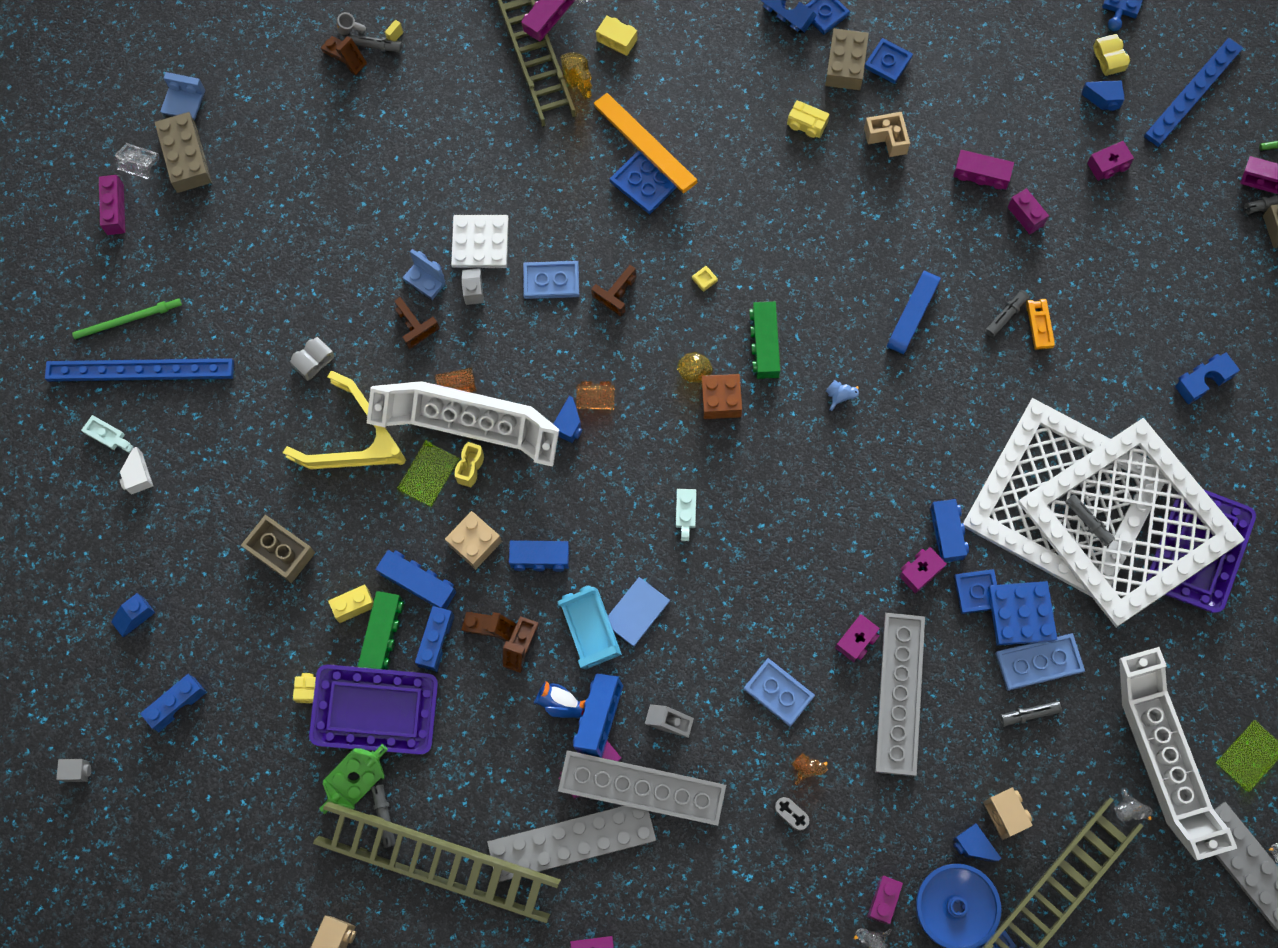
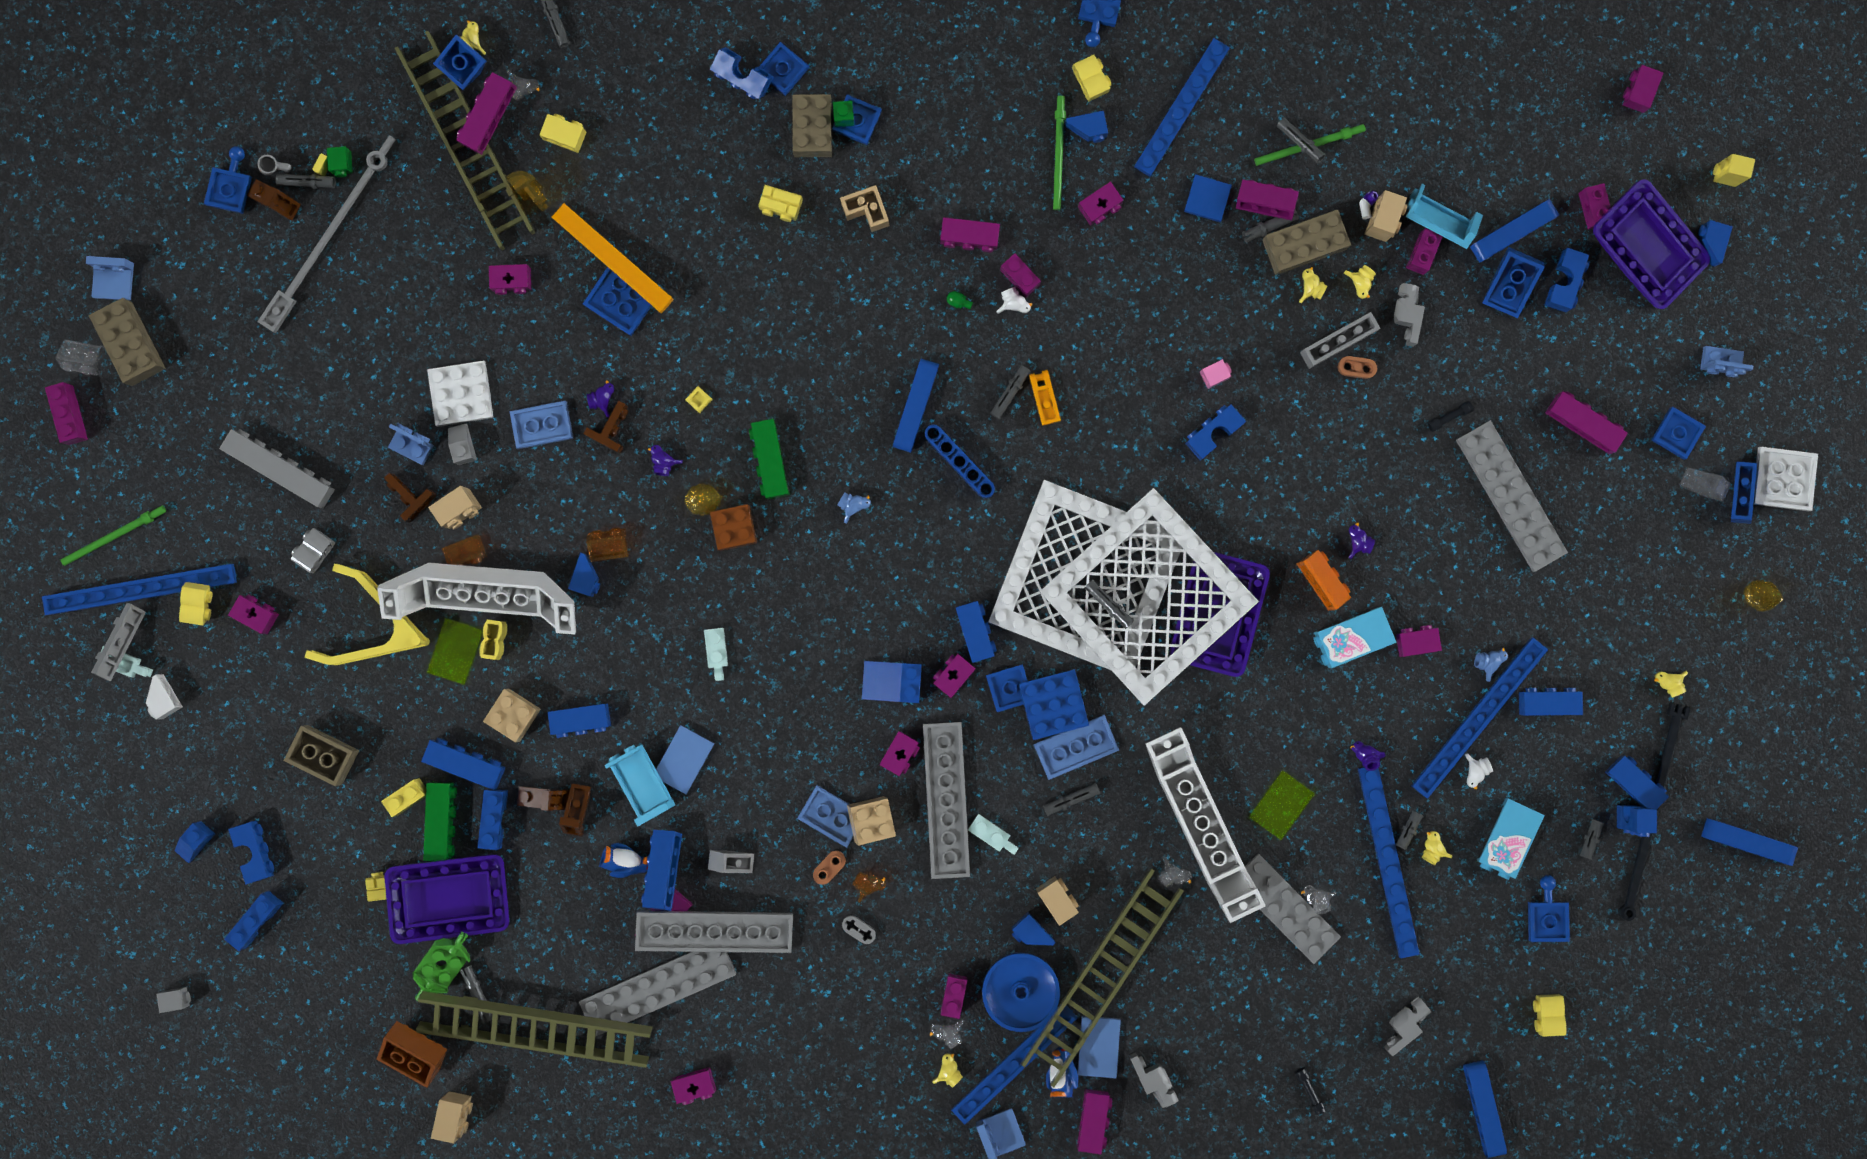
camera: 10 degrees left, 15 degrees up
none -> light grey hinge [91,603,146,681]
none -> light yellow brick [179,582,213,626]
none -> blue plate [204,146,252,214]
none -> light grey brick [219,429,335,508]
none -> magenta brick [228,594,279,634]
none -> blue arch [228,821,274,885]
none -> light grey bar [258,135,396,333]
none -> green brick [327,146,353,177]
none -> dark orange brick [376,1021,447,1088]
none -> tan brick [428,486,482,530]
none -> magenta brick [489,264,532,295]
none -> dark purple animal [587,380,614,417]
none -> dark purple animal [648,445,683,476]
none -> nougat plate [813,850,846,885]
none -> green brick [833,101,854,127]
none -> tan brick [847,796,896,846]
none -> blue slope [862,661,922,703]
none -> blue beam [925,424,995,499]
none -> green cylinder [947,291,973,309]
none -> light aqua plate [968,814,1019,855]
none -> white animal [996,287,1032,314]
none -> bright green bar [1053,96,1066,210]
none -> blue tile [1184,174,1232,222]
none -> bright pink brick [1200,359,1232,389]

